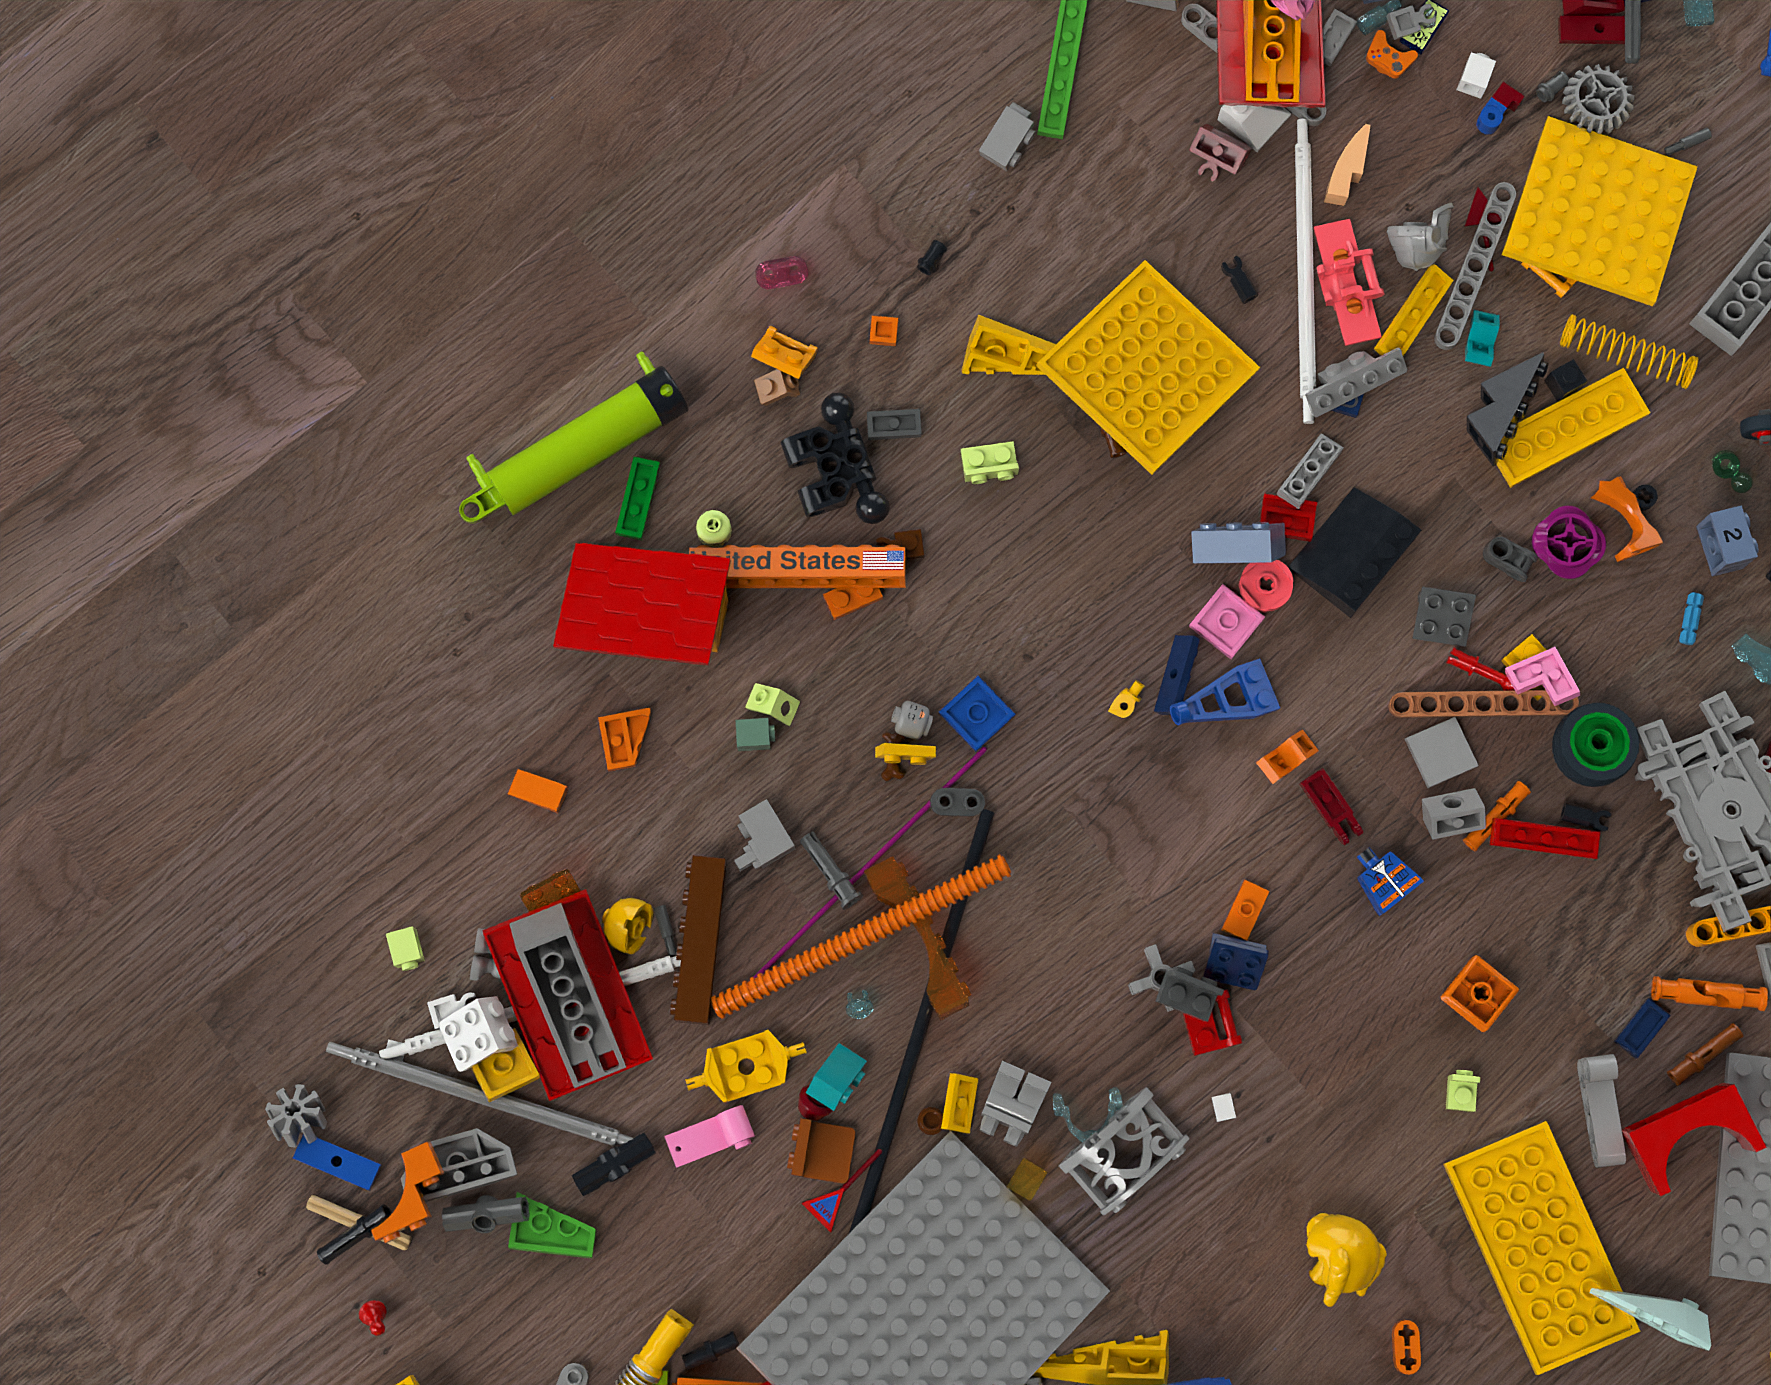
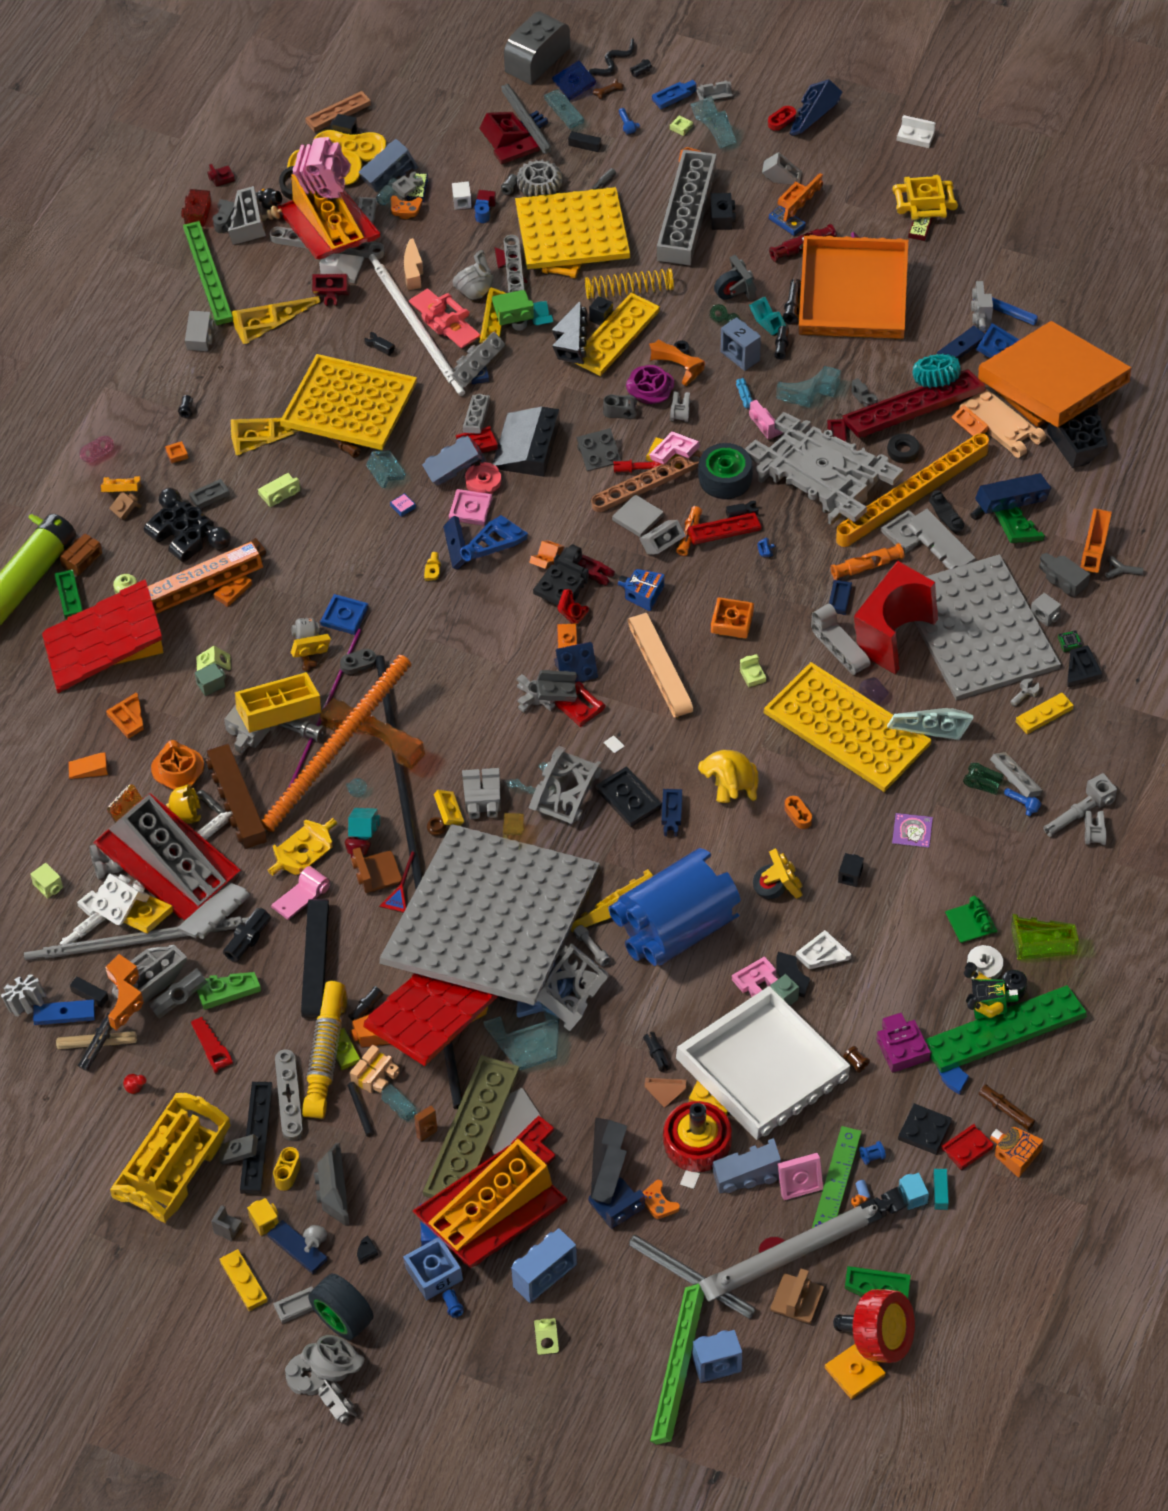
camera: 25 degrees left, 25 degrees down
none -> dark orange brick [60,534,103,577]
none -> black piece [70,976,109,1008]
none -> orange piece [151,740,204,790]
none -> light grey windscreen [177,882,250,939]
none -> red piece [191,1017,233,1073]
none -> yellow wedge [232,296,320,344]
none -> yellow brick [235,672,321,733]
none -> black beam [301,899,329,1018]
none -> clear light blue bracket [366,451,406,488]
none -> tile [390,493,416,517]
none -> bright green bracket [492,290,534,325]
none -> black plate [533,544,589,605]
none -> red piece [558,589,589,624]
none -> black piece [568,131,602,152]
none -> black plate [596,766,662,827]
none -> light nougat beam [628,613,693,718]
none -> dark blue plate [661,789,682,837]
none -> light grey piece [670,392,690,422]
none -> bright pink bracket [749,400,783,440]
none -> blue piece [757,537,775,557]
none -> clear purple plate [858,677,889,705]

